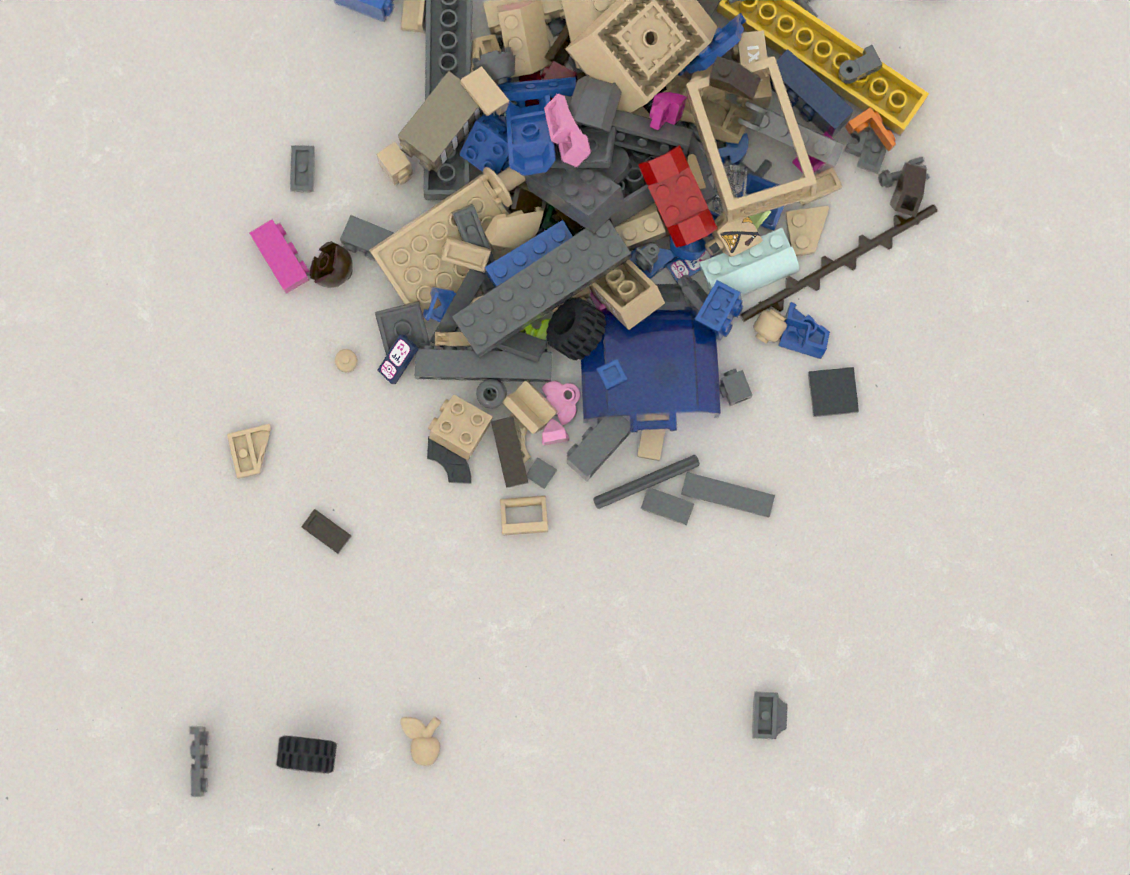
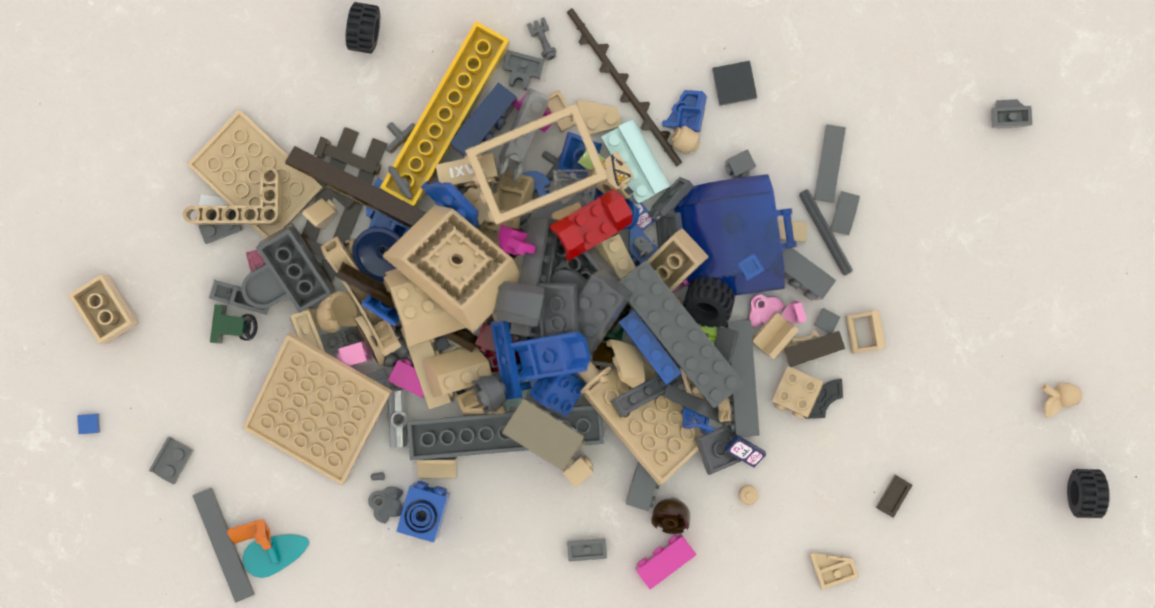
camera: 95 degrees left, 5 degrees up
dark grey wing [190,726,209,797] -> none
tan tile [441,237,491,272] -> none
tan panel [460,66,509,116] -> none
dark grey head [476,378,507,409] -> none
bright pink slope [544,94,591,167] -> none
blue bracket [695,280,744,341] -> none
dark brown slope [709,56,761,100] -> none
dark grey leg [838,45,882,84] -> none
orange bracket [845,107,896,151] -> none
dark brown slope [890,162,927,217] -> none

